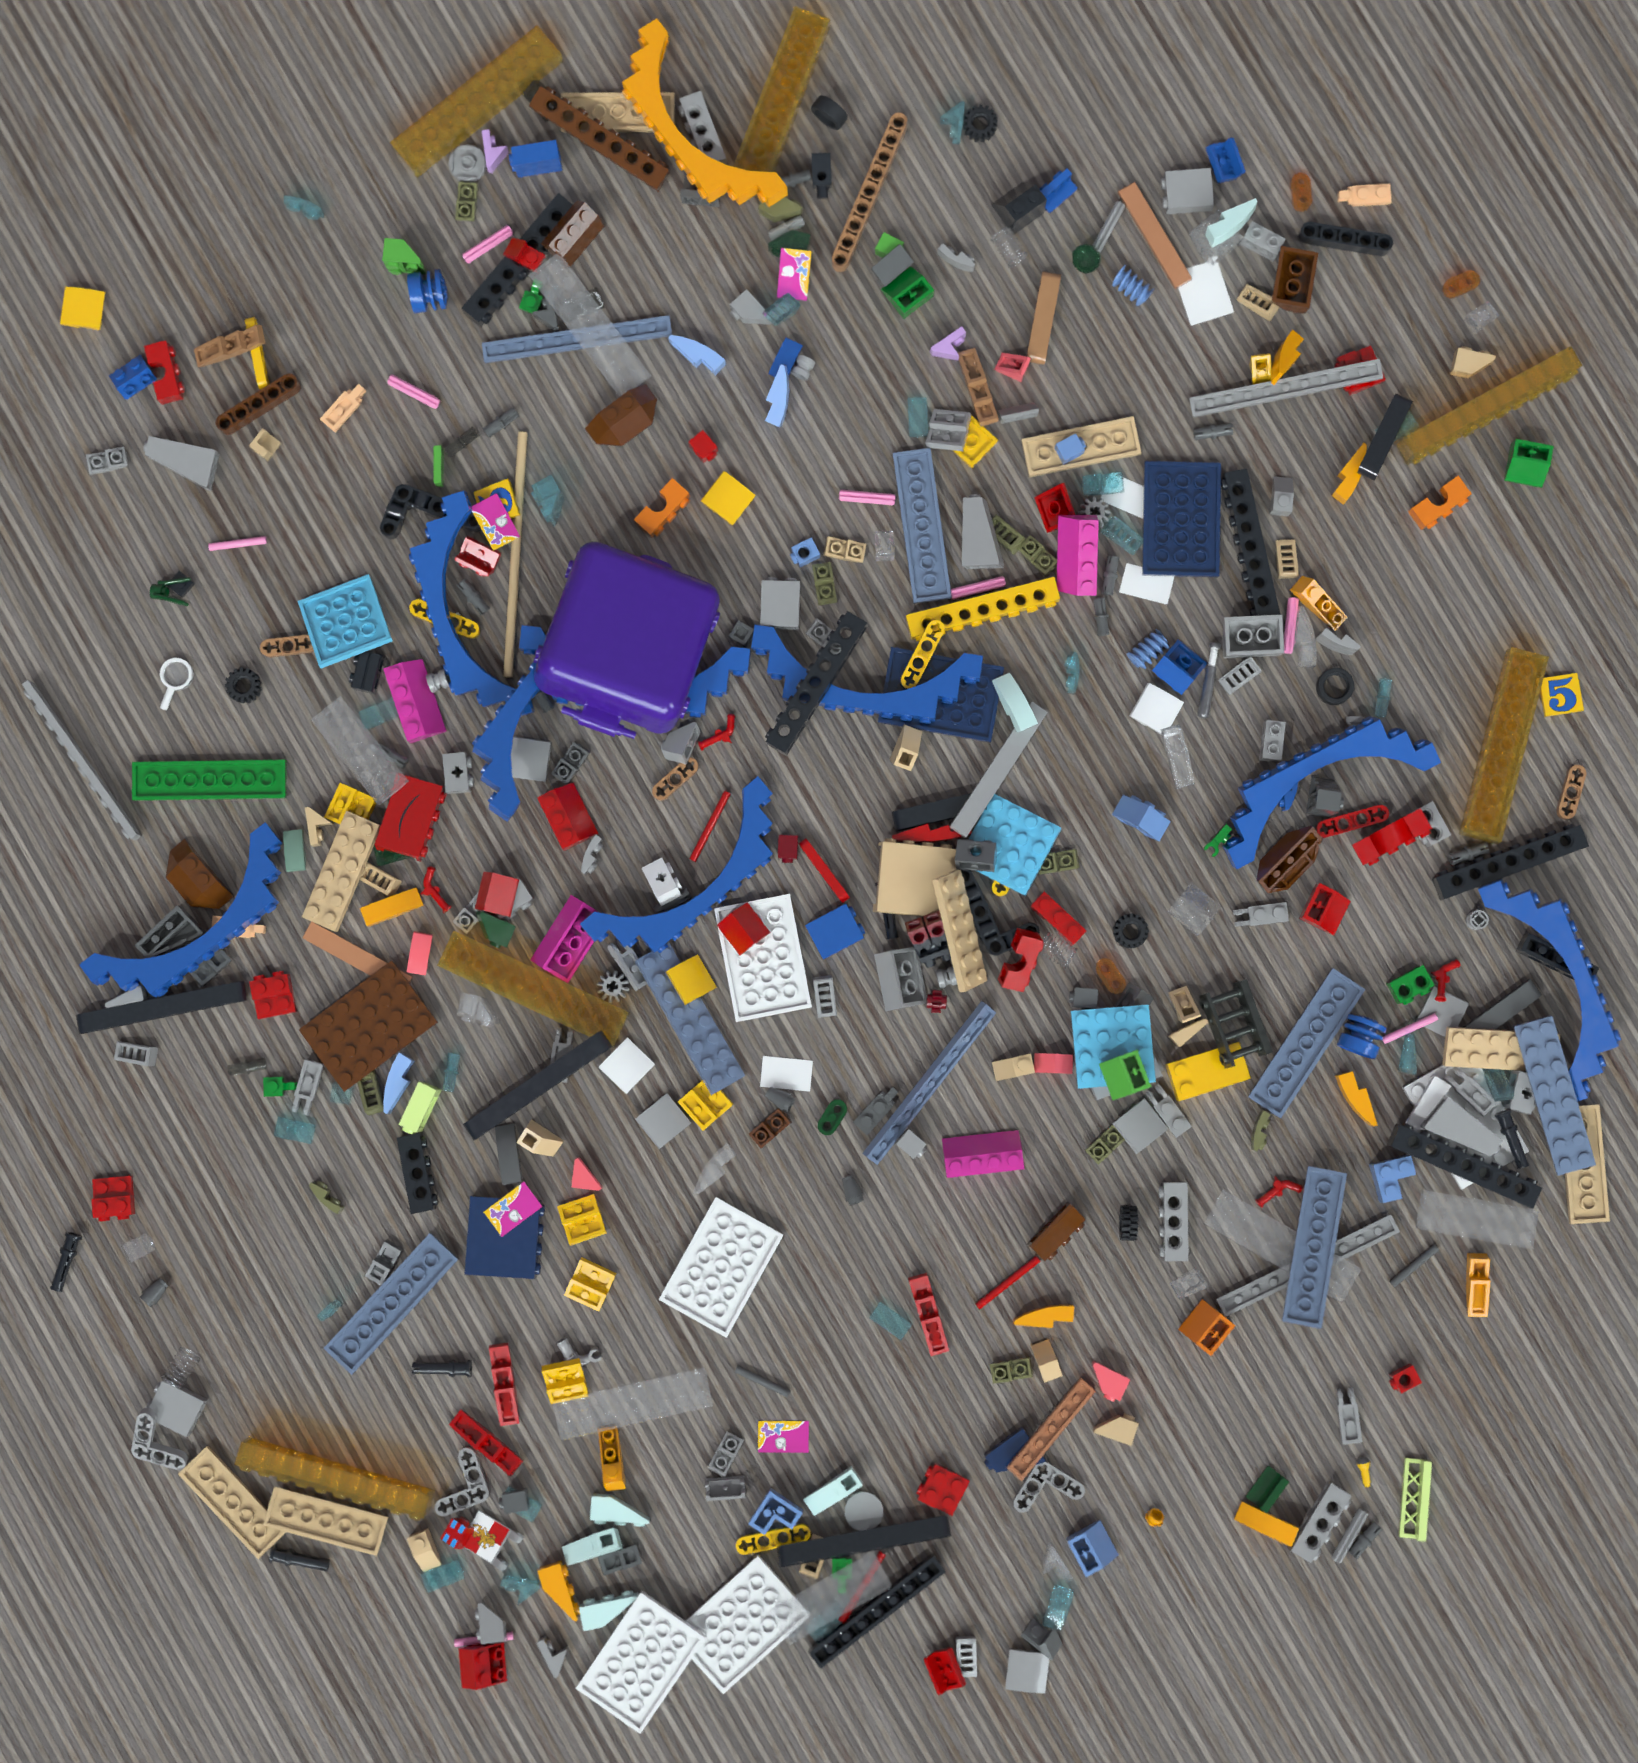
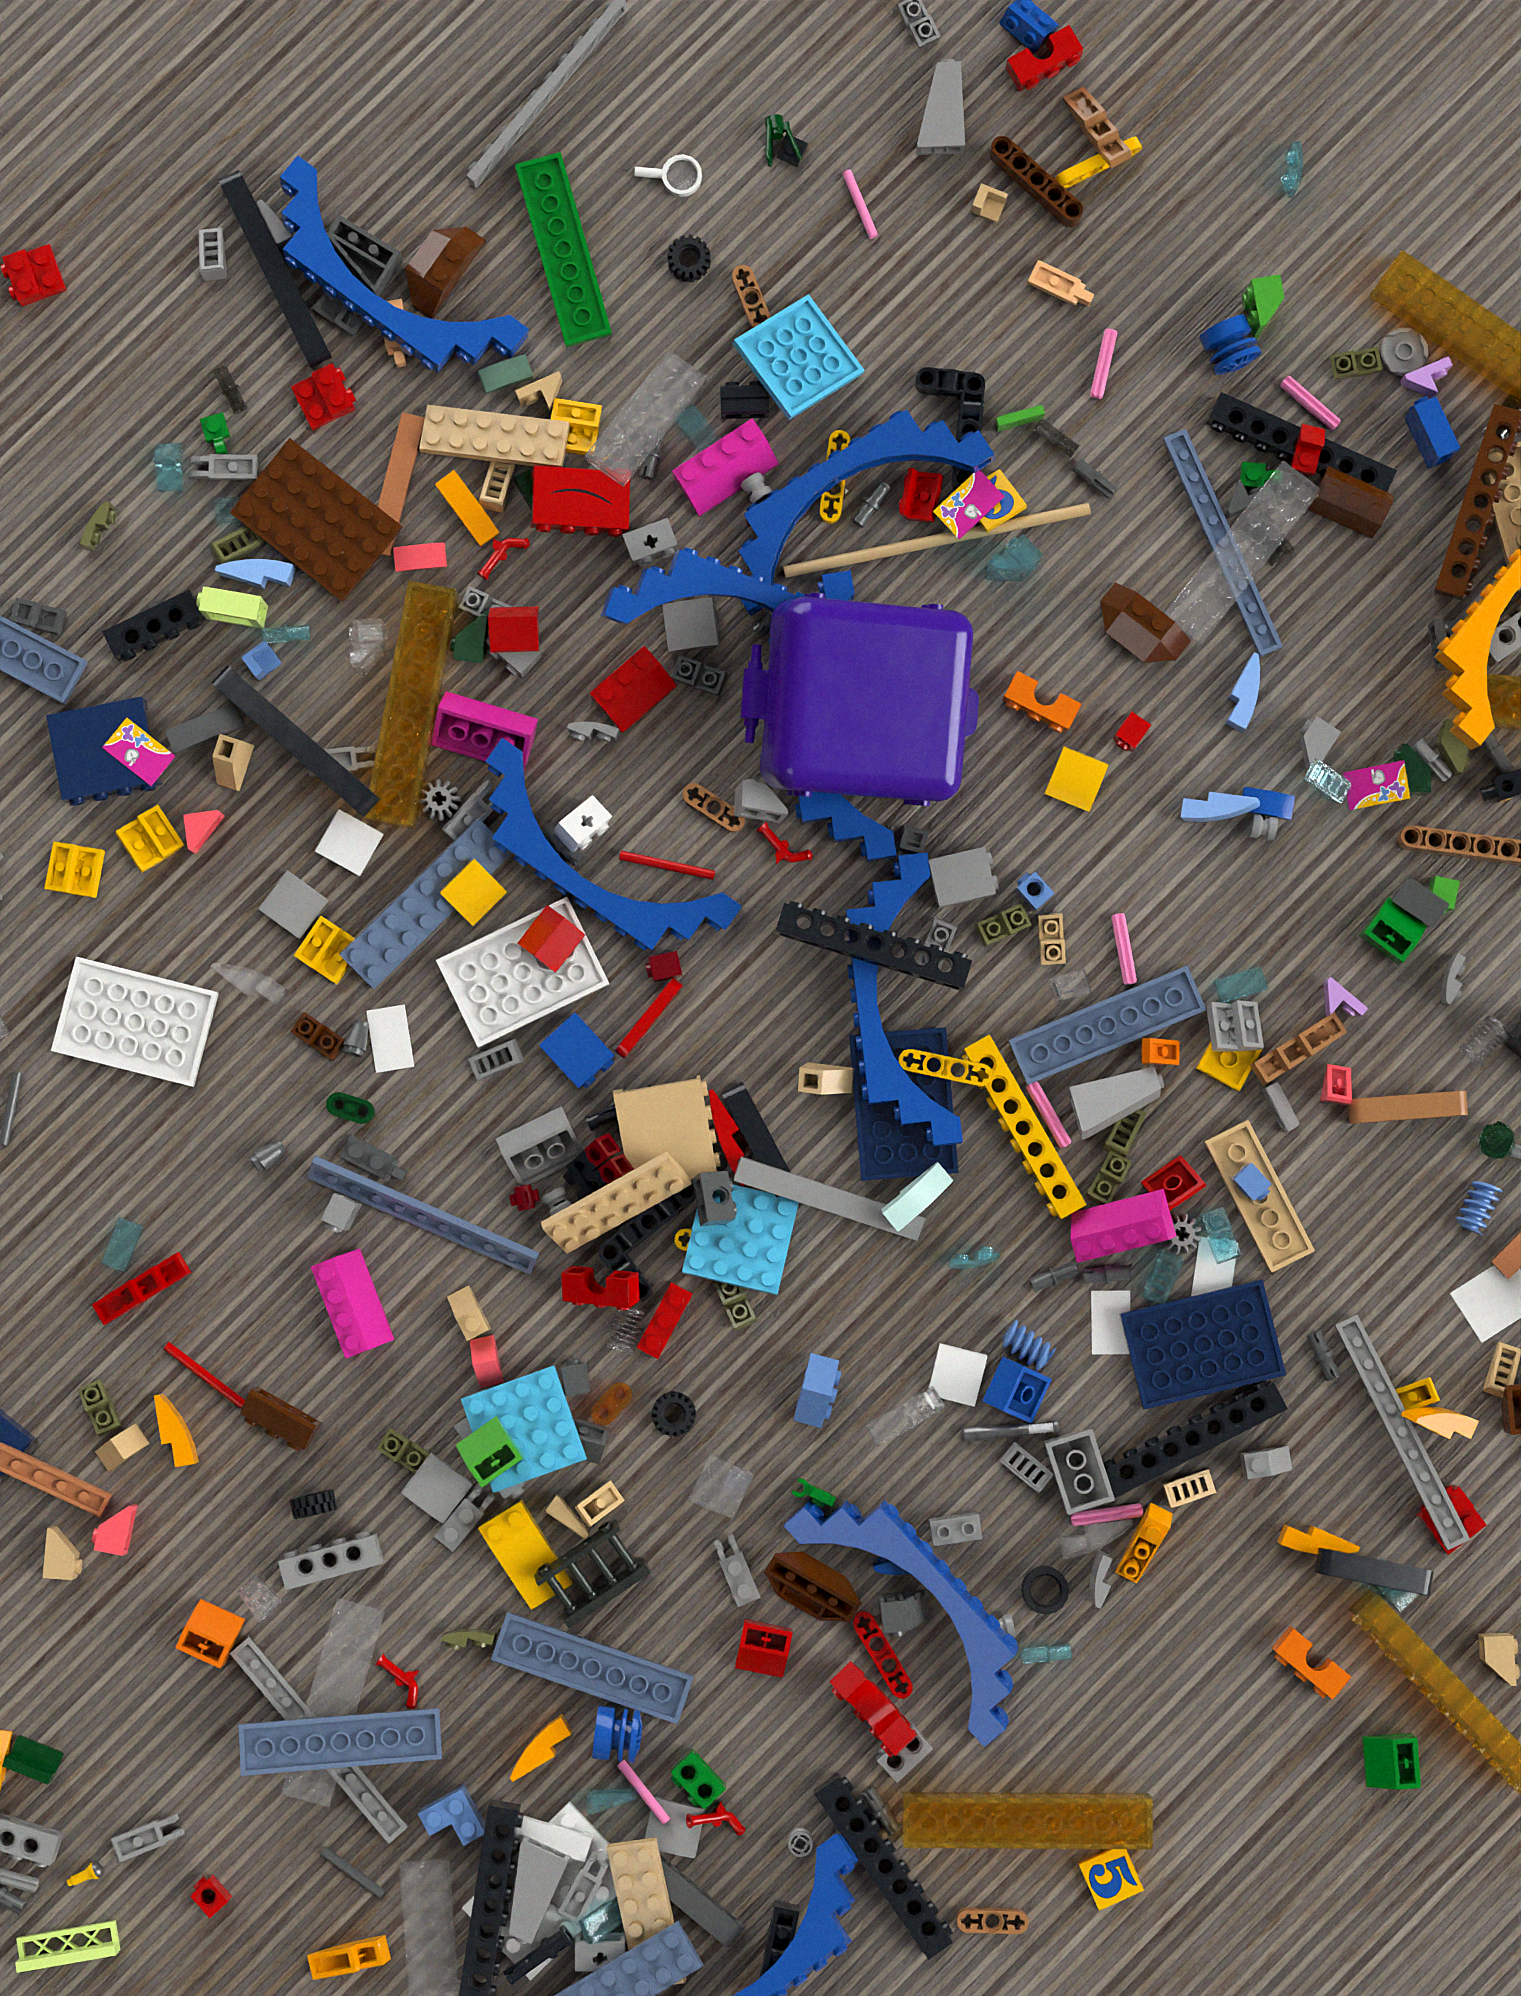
camera: 65 degrees right, 0 degrees up
none -> medium blue panel [241,641,281,680]
none -> orange slope [1141,1038,1180,1065]

